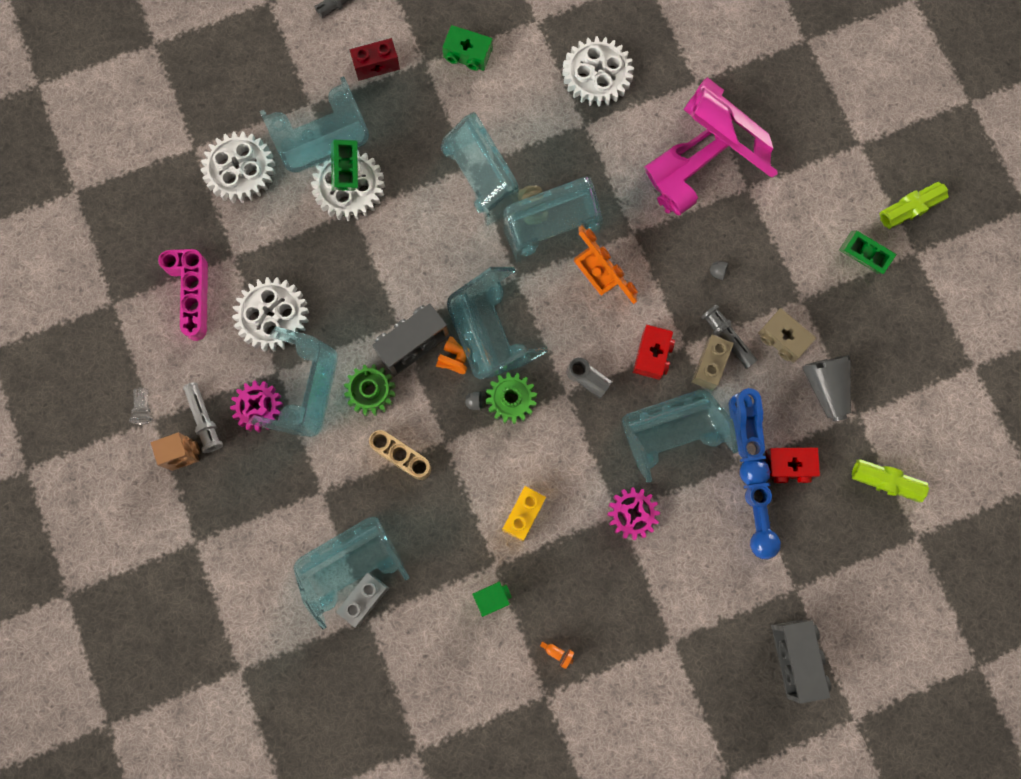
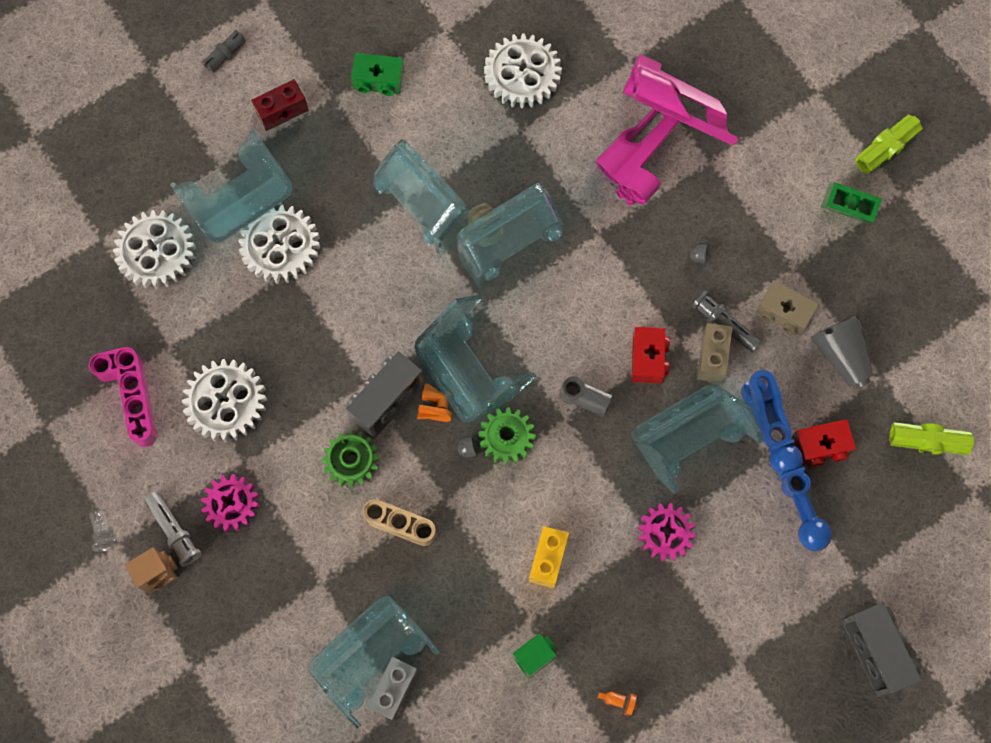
camera: 10 degrees left, 5 degrees down
clear light blue windscreen [248,326,338,437] -> none
green brick [331,140,358,191] -> none
orange bracket [574,225,638,304] -> none

